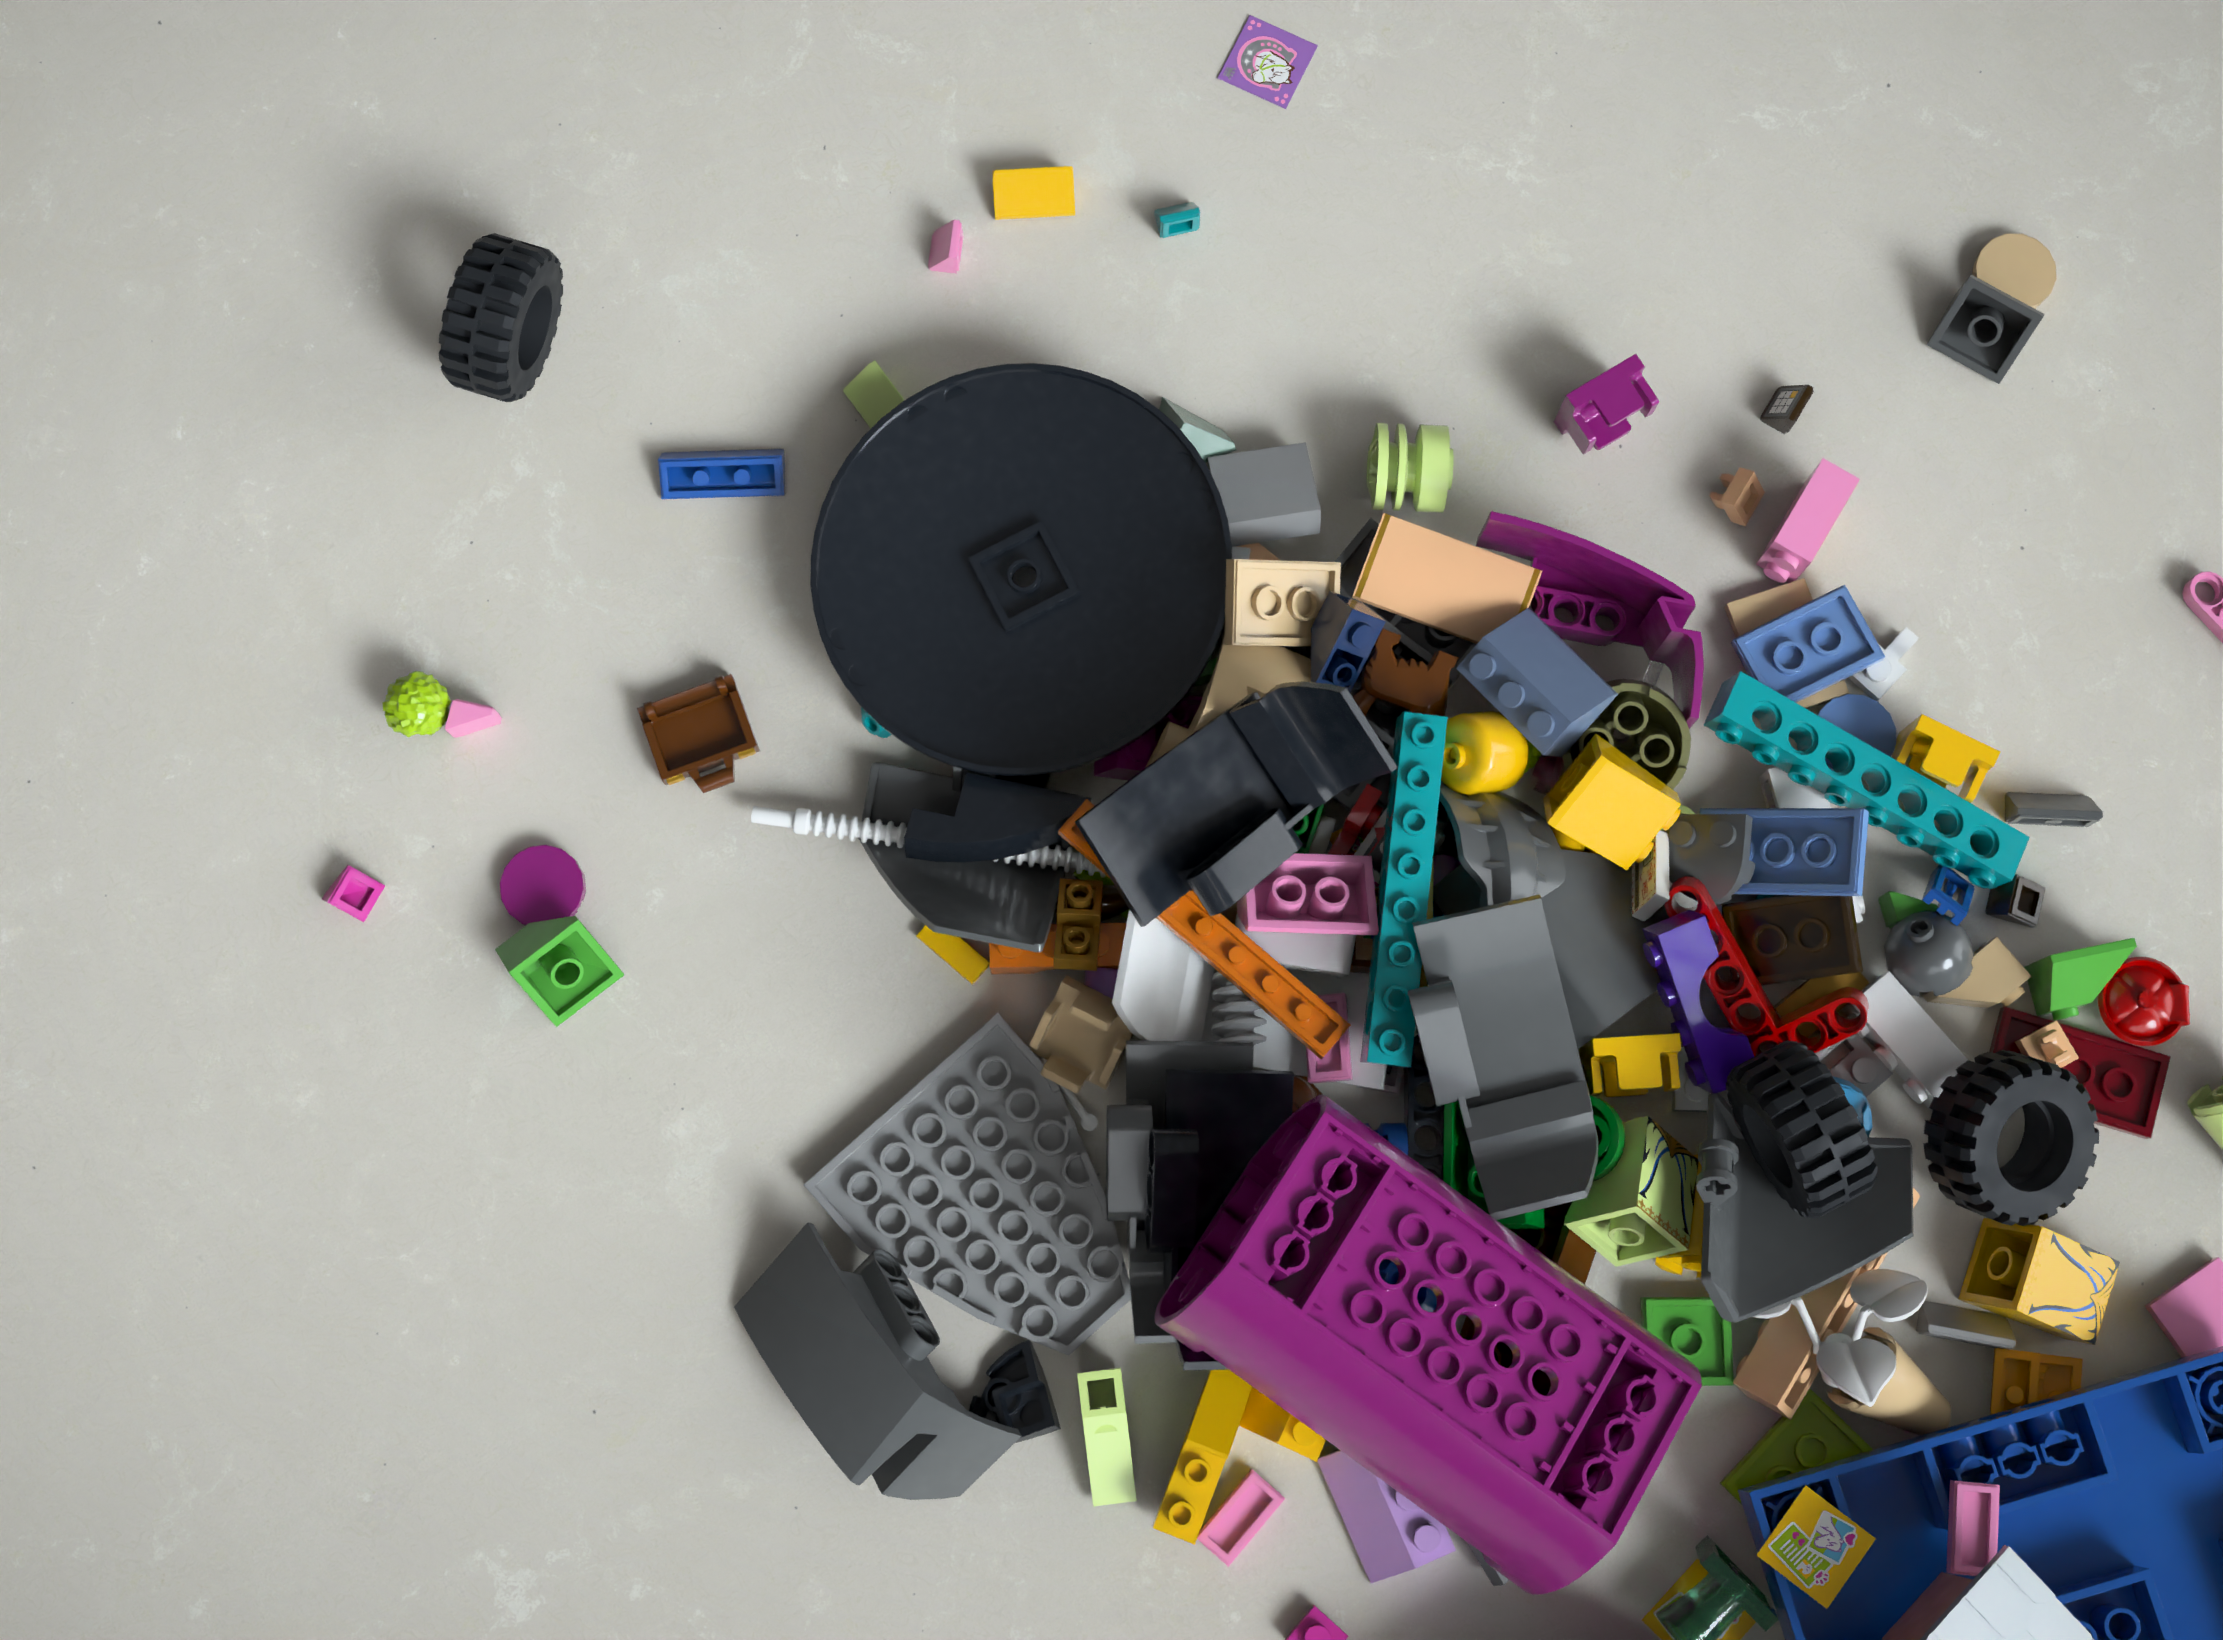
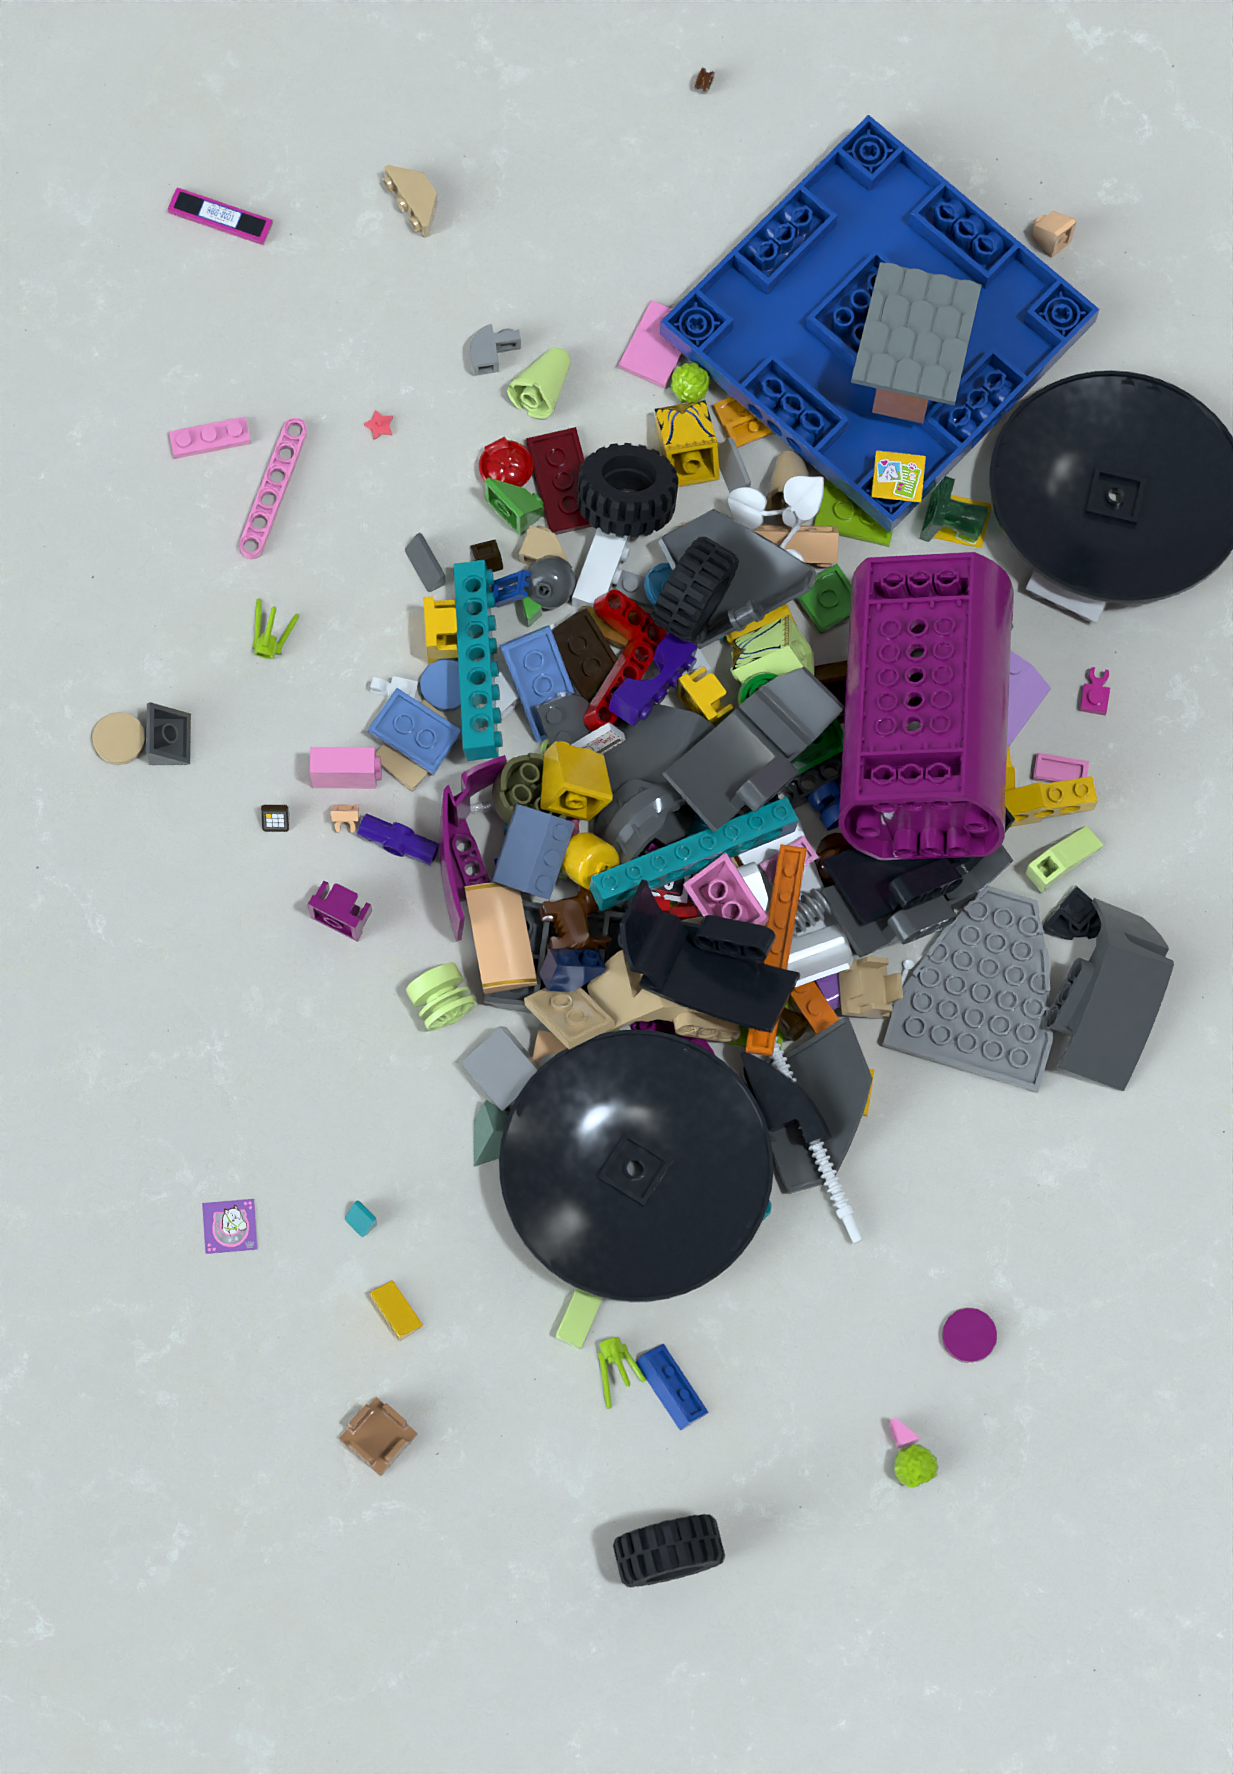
camera: 125 degrees left, 5 degrees down
dark pink slope [322,865,385,922] -> none
bright green slope [495,916,624,1027] -> none
reddish brown piece [637,674,760,793] -> none
bright pink slope [928,219,964,274] -> none
pearl gold slope [1054,878,1103,971] -> none
bright pink tile [1946,1480,2000,1576] -> none
light nougat tile [2015,1020,2079,1068] -> none
none -> lime plant [252,598,299,659]
none -> medium nougat panel [339,1397,418,1476]
none -> dark purple piece [357,813,440,866]
none -> lime plant [597,1337,646,1409]
none -> lime piece [671,362,710,403]

